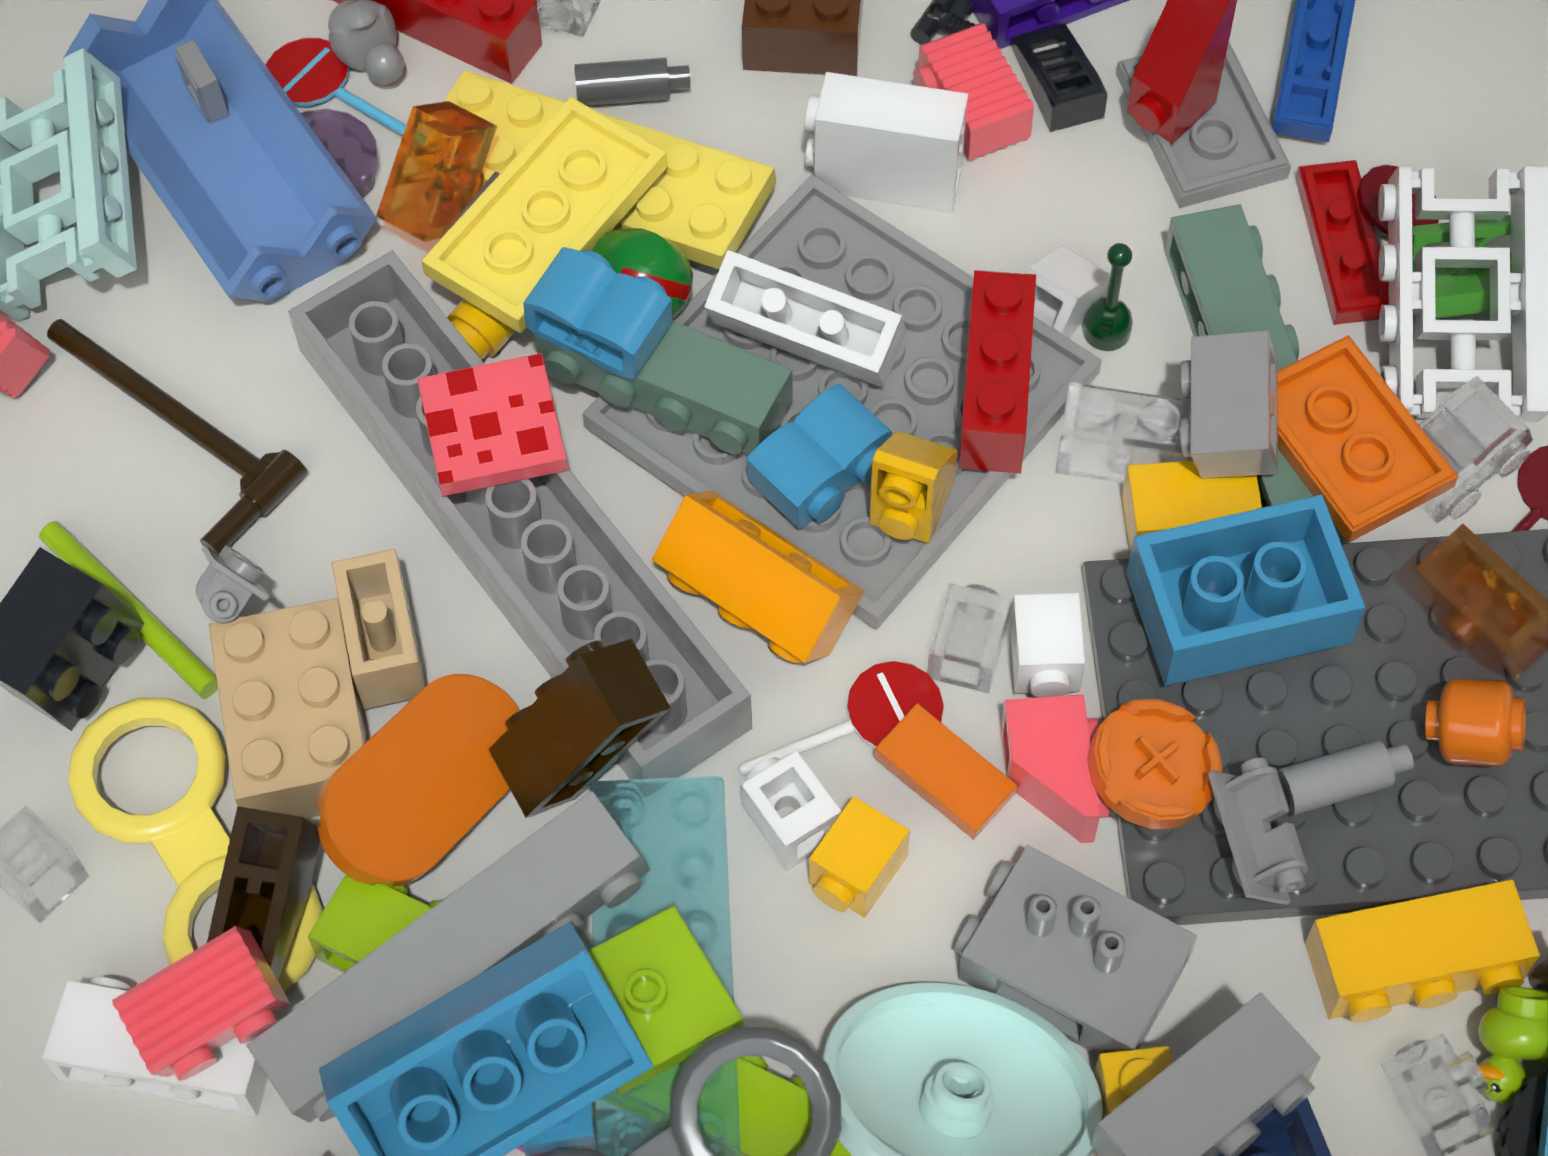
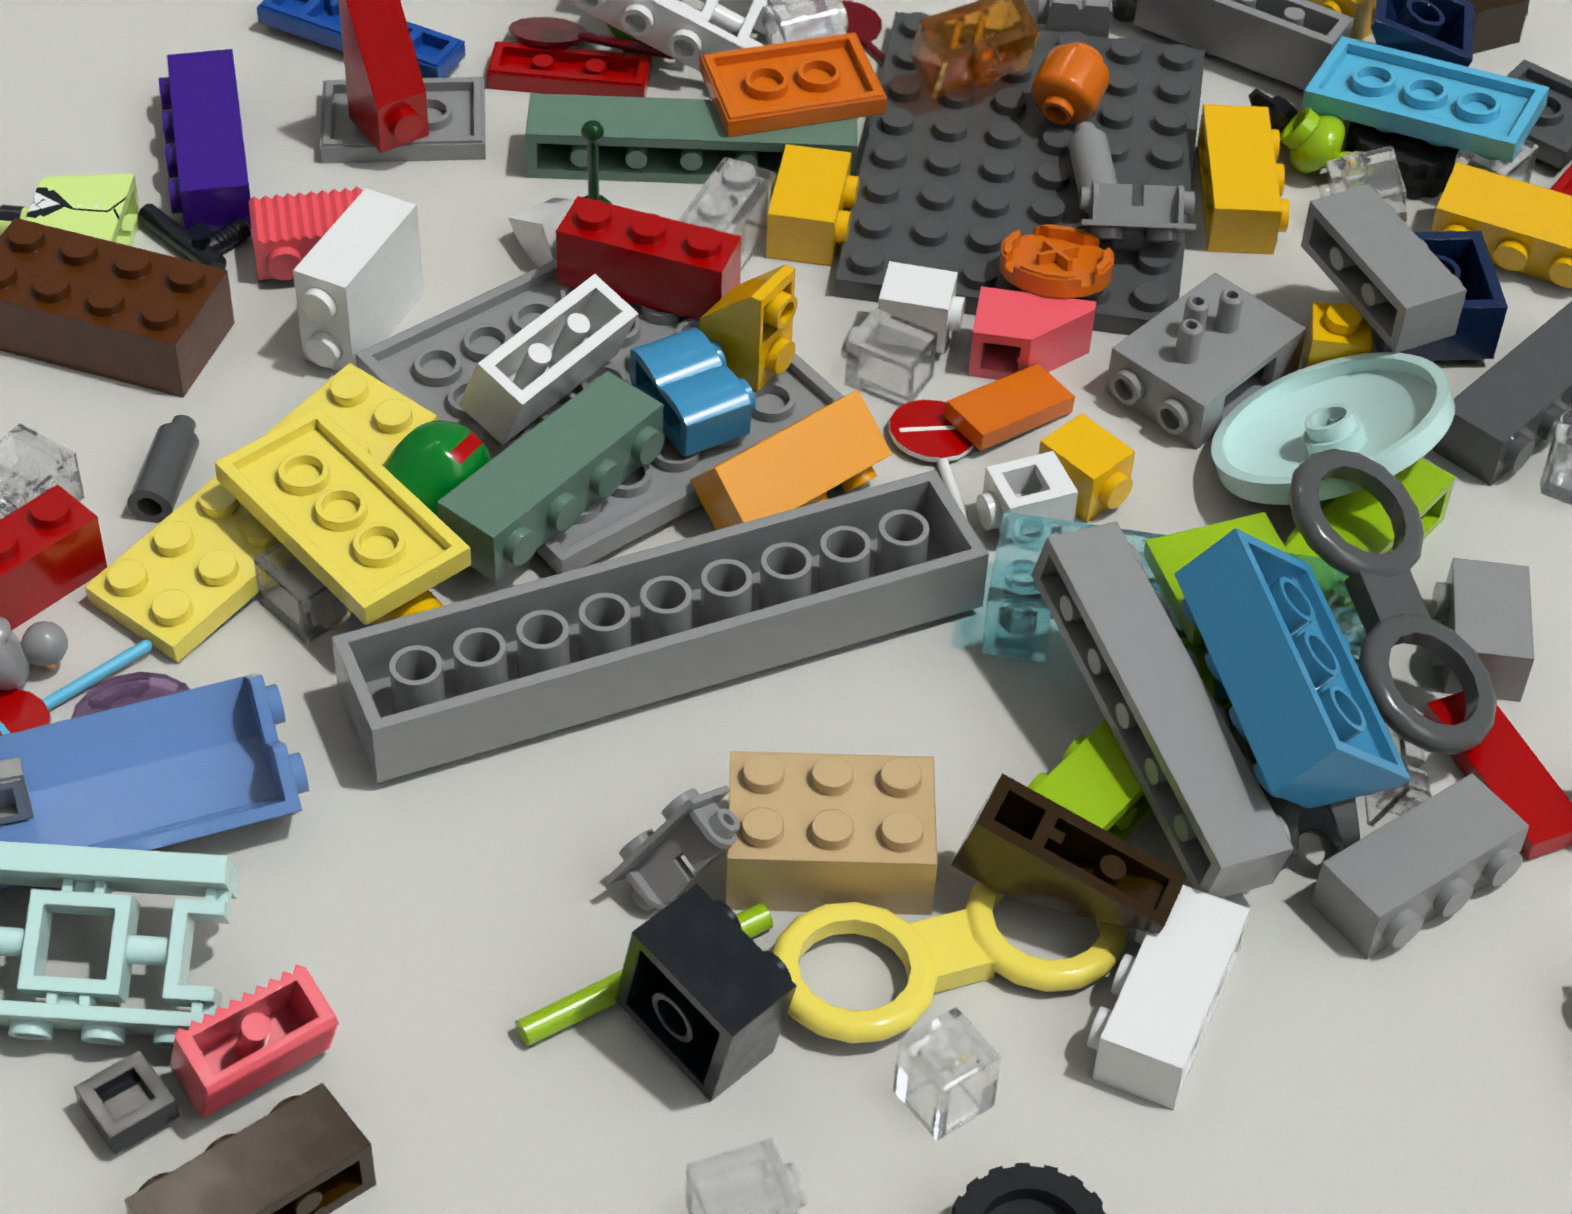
camera: 80 degrees left, 15 degrees down
dark brown bar [47,319,307,553] -> none
coral brick [112,926,290,1081] -> none
orange tile [316,674,520,887] -> none
tan brick [331,549,426,709] -> none
clear orange brick [376,101,497,242] -> none
coral tile [417,353,568,497] -> none
dark brown brick [488,638,671,818] -> none
dark azure brick [523,247,672,379] -> none
black slope [1011,23,1108,132] -> none
dark azure brick [1126,495,1366,686] -> none
light grey brick [1180,330,1278,479] -> none

